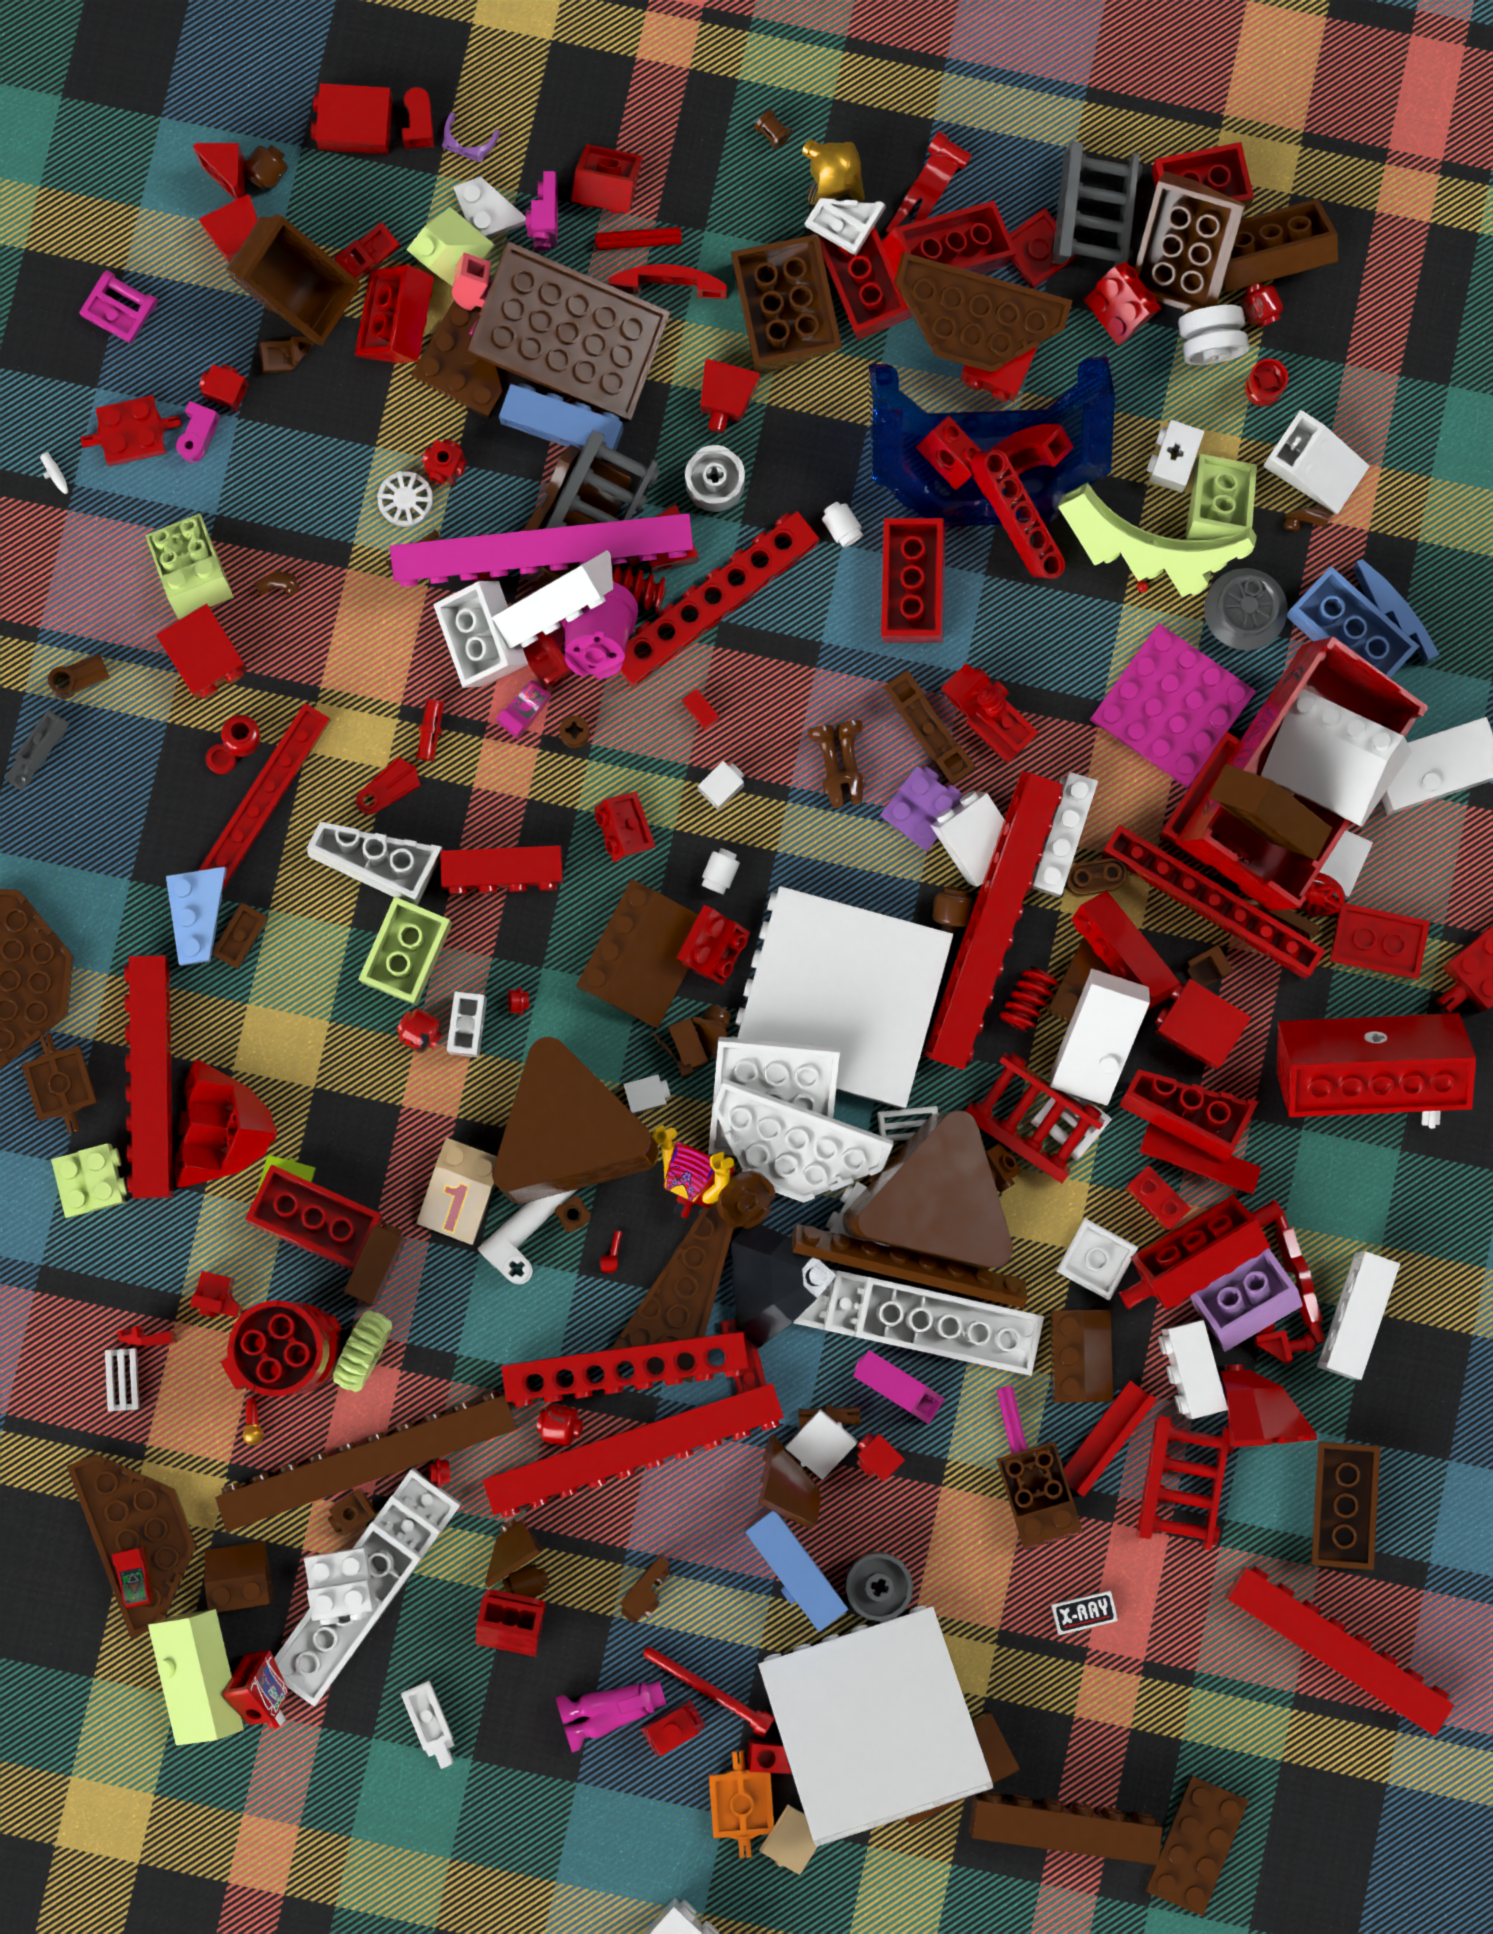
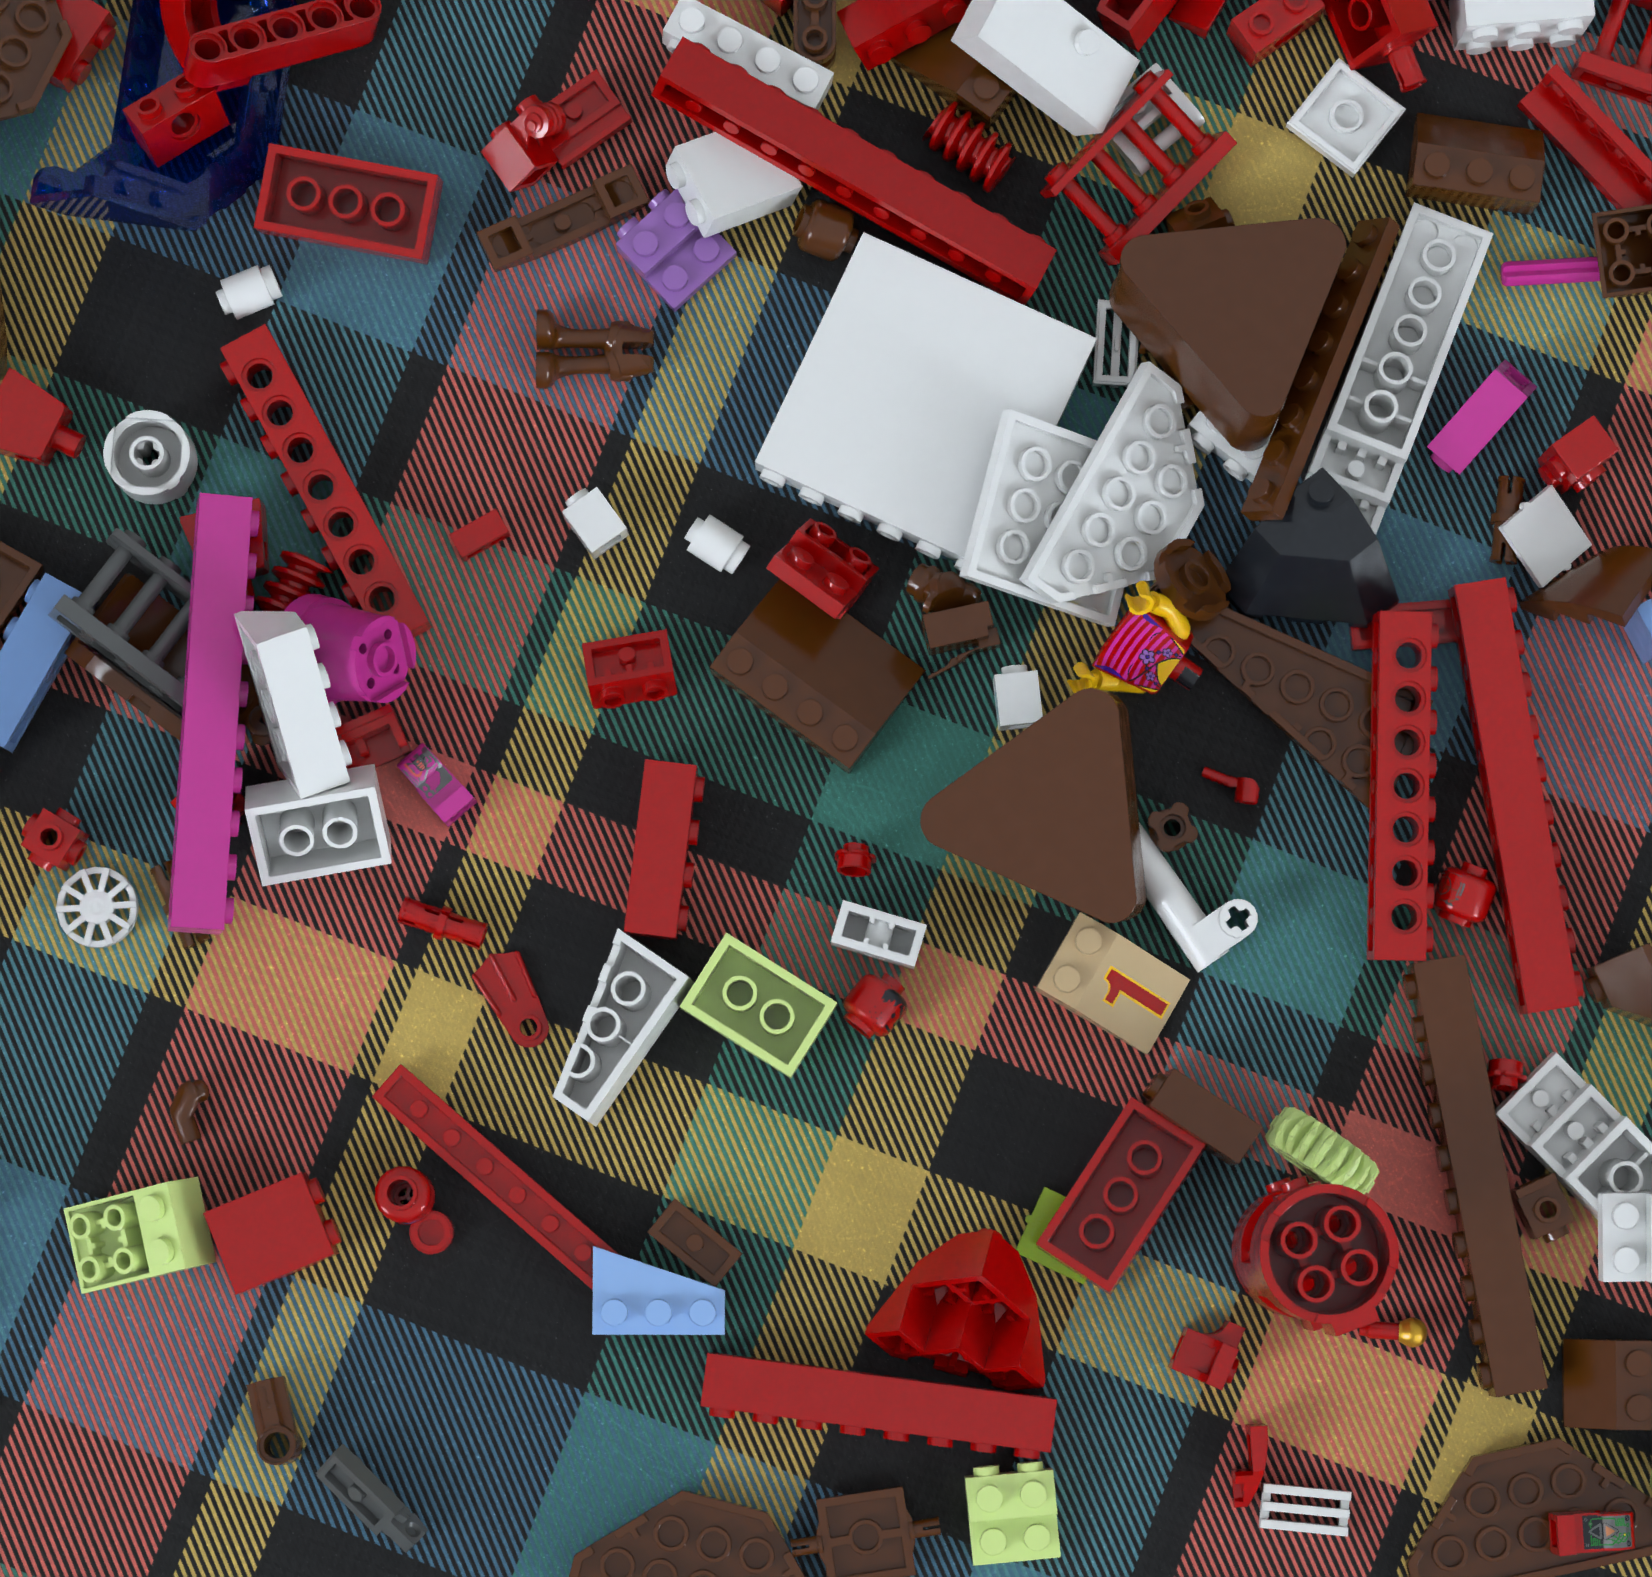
camera: 80 degrees left, 0 degrees up
reddish brown wheel [559,716,590,749] -> none

